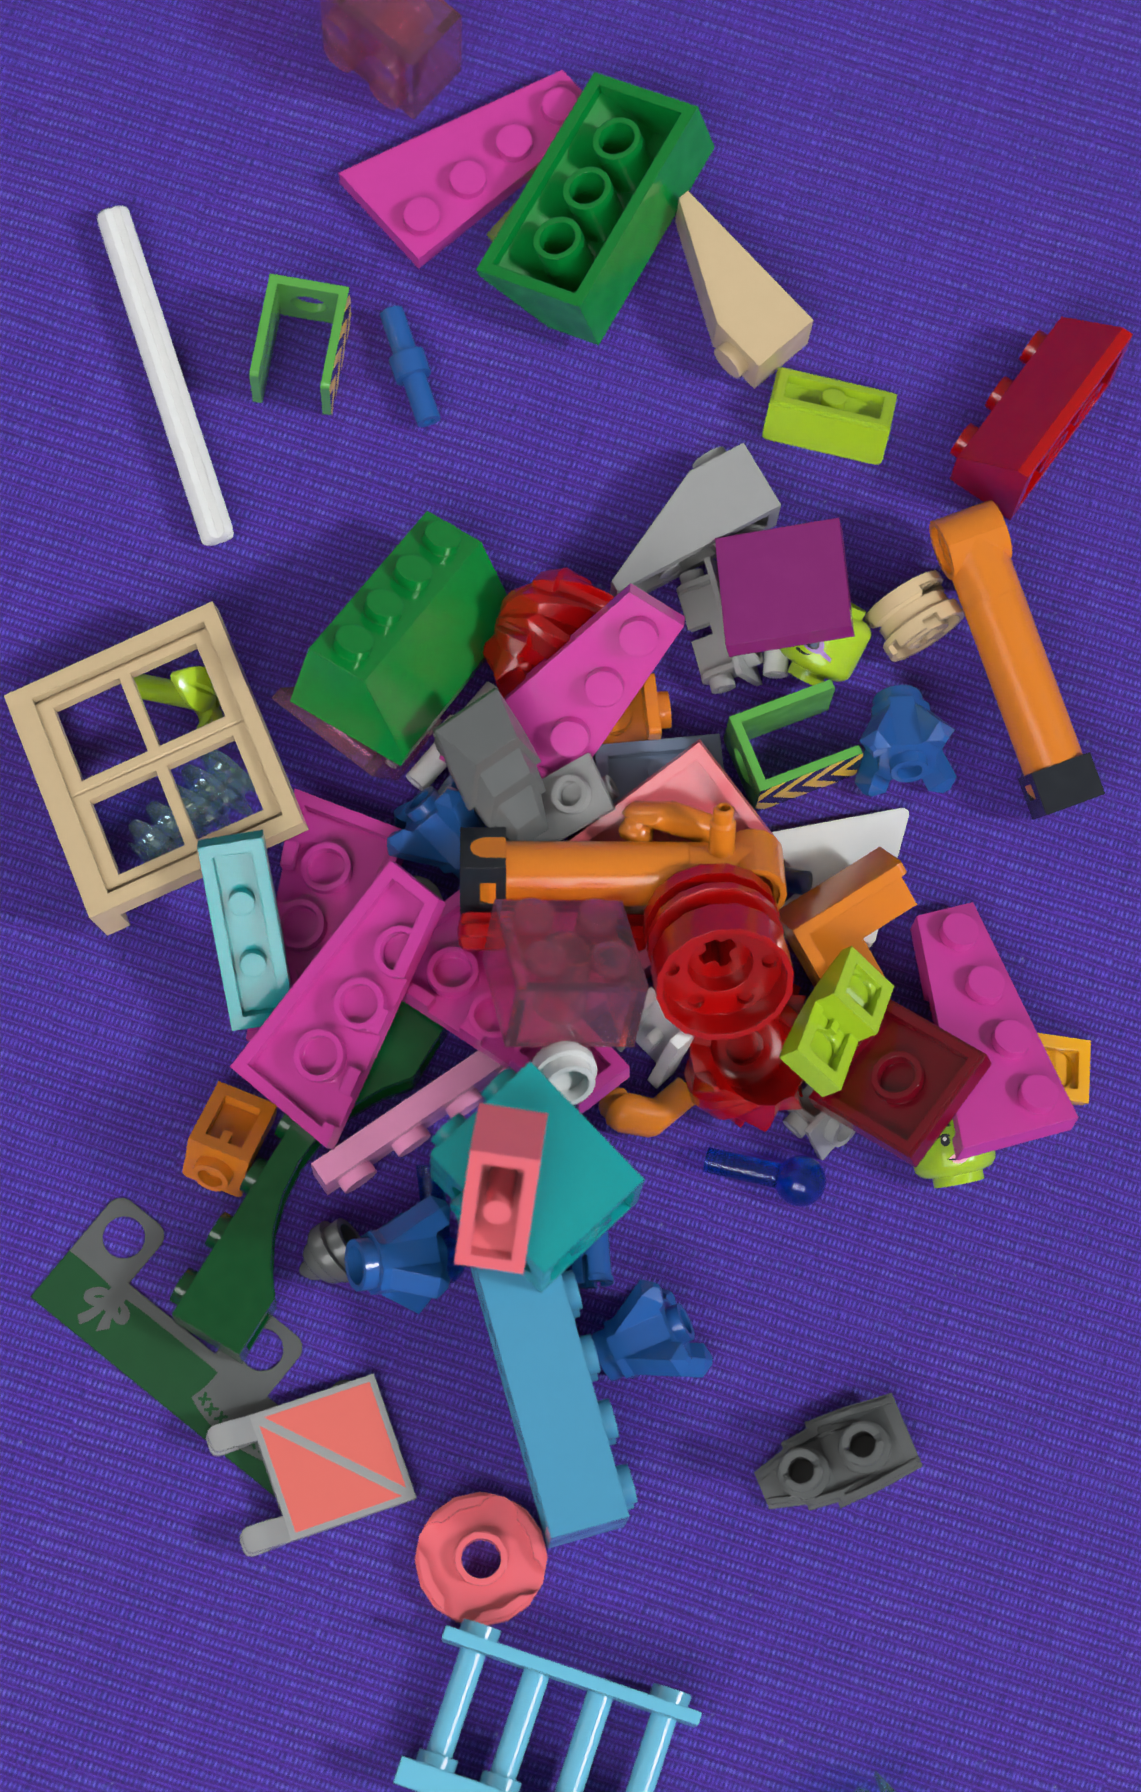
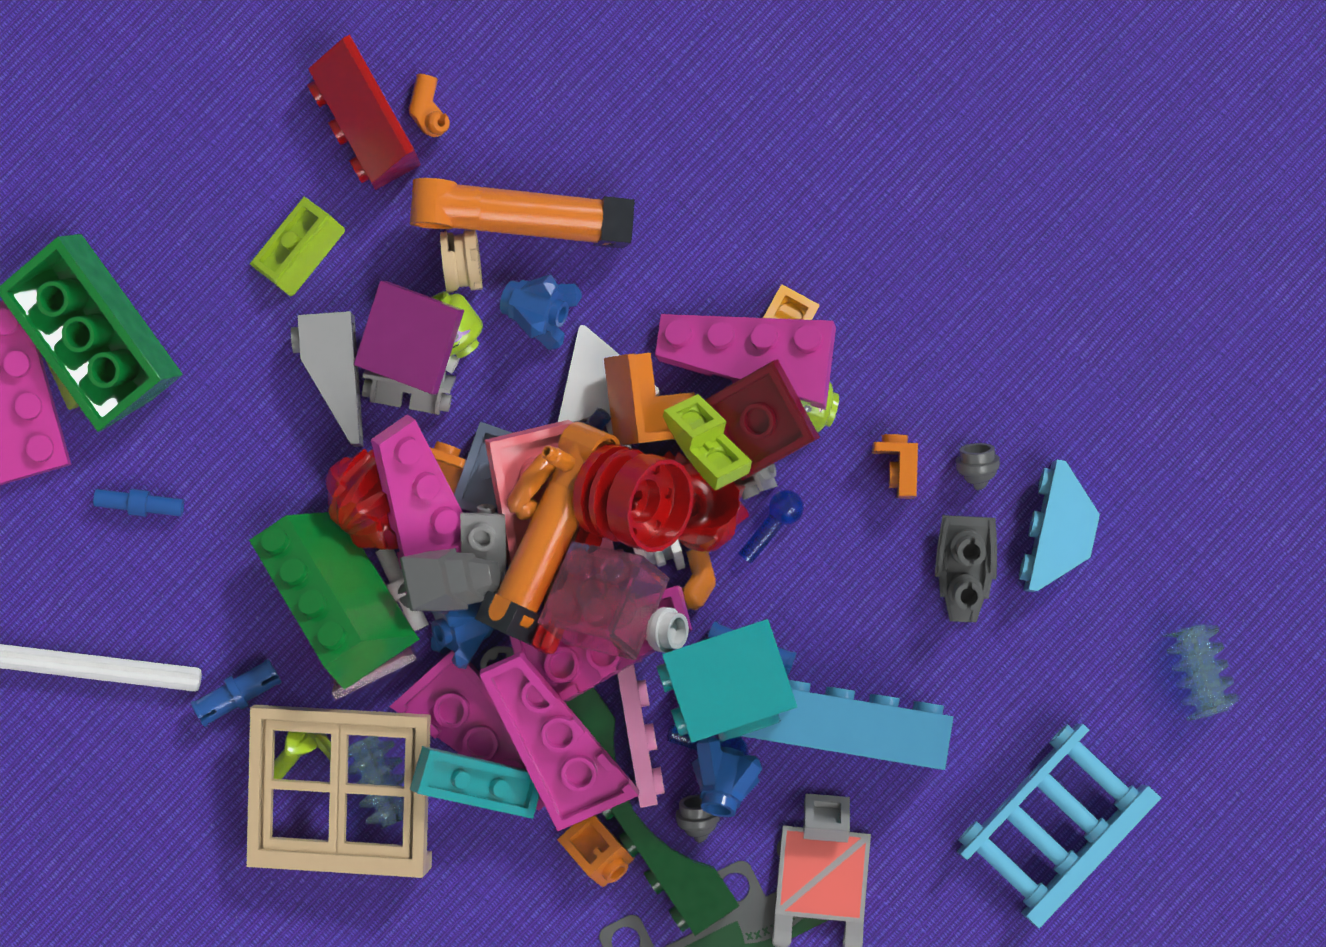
camera: 60 degrees left, 10 degrees up
bright green piece [249,273,351,415] -> none
coral tile [415,1492,547,1626] -> none
coral slope [454,1103,548,1274] -> none
blue rock [592,1279,713,1381] -> none
tan slope [675,191,813,389] -> none
bright green piece [723,680,863,812] -> none
none -> blue pin [191,658,282,727]
none -> orange arm [409,74,450,137]
none -> light grey plate [803,794,850,842]
none -> orange bracket [872,434,918,499]
none -> dark grey plate [956,443,1000,491]
none -> medium azure slope [1019,459,1100,592]

